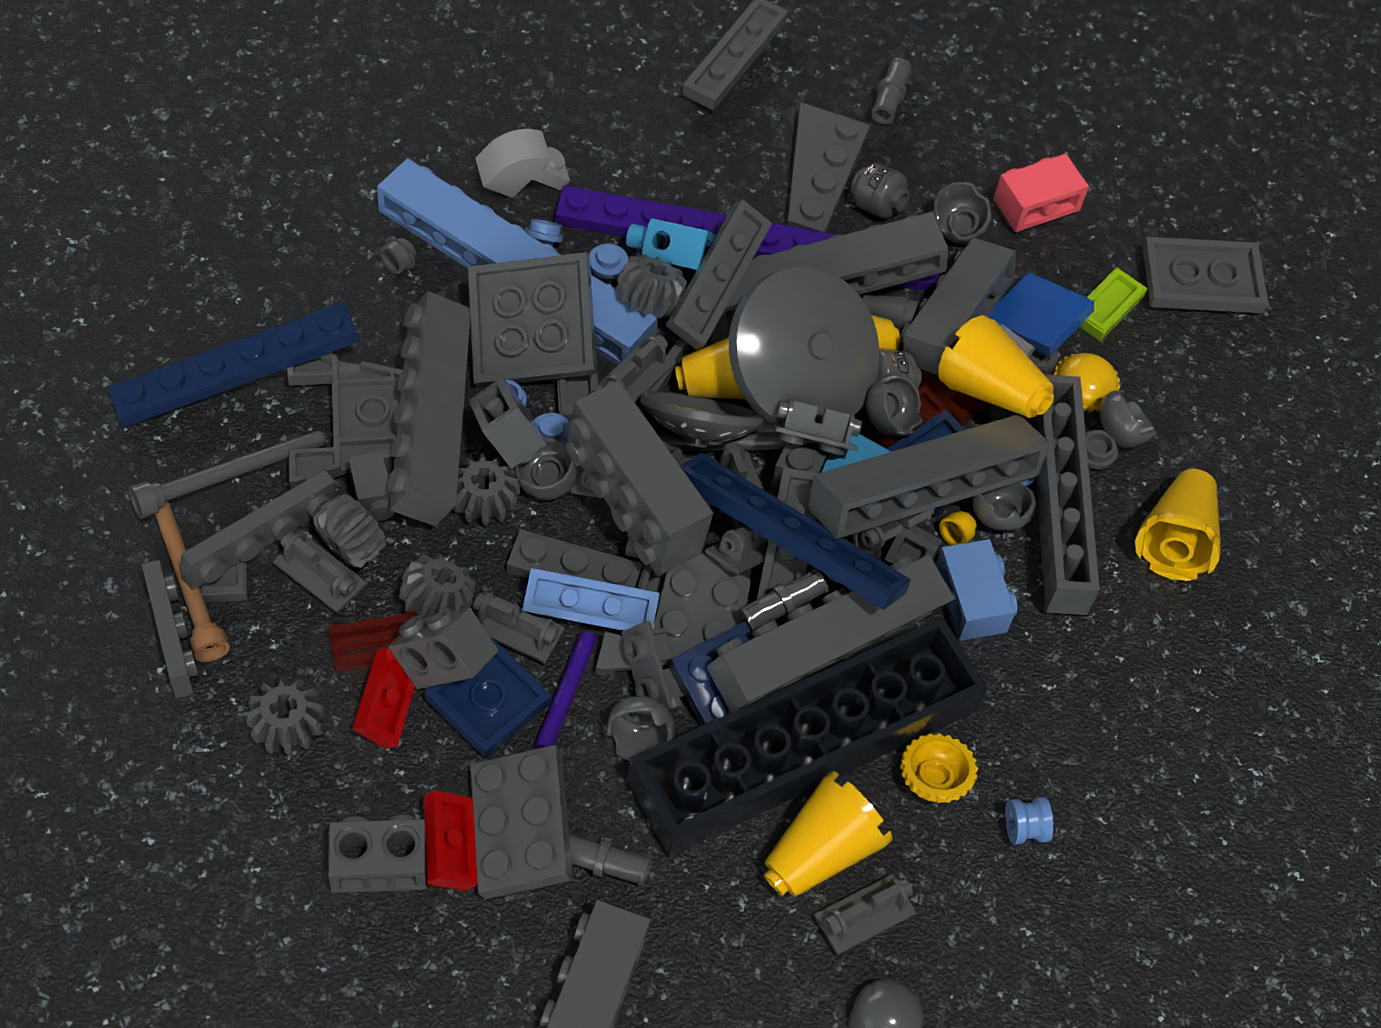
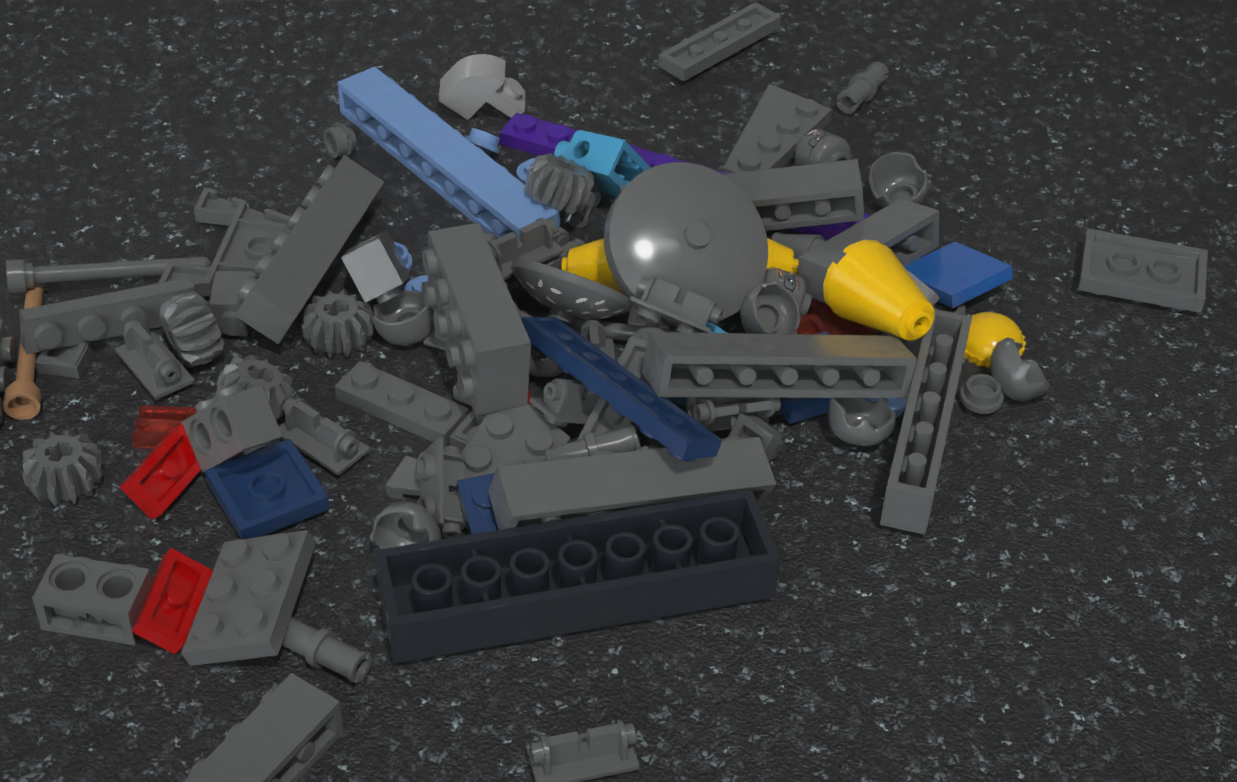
camera: 20 degrees right, 15 degrees down
dark blue plate [108,302,360,428] -> none
dark grey plate [468,252,597,388] -> none
medium blue plate [522,568,660,631] -> none
dark purple bar [534,632,597,749] -> none
dark grey plate [666,199,772,350] -> none
yellow cone [764,771,893,897] -> none
yellow hat [900,733,978,803] -> none
medium blue brick [935,539,1018,641] -> none
yellow hinge [939,511,976,546] -> none
coral brick [993,154,1089,232] -> none
medium blue wheel [1005,797,1053,845] -> none
lime tile [1079,267,1148,341] -> none
yellow cone [1135,469,1221,581] -> none

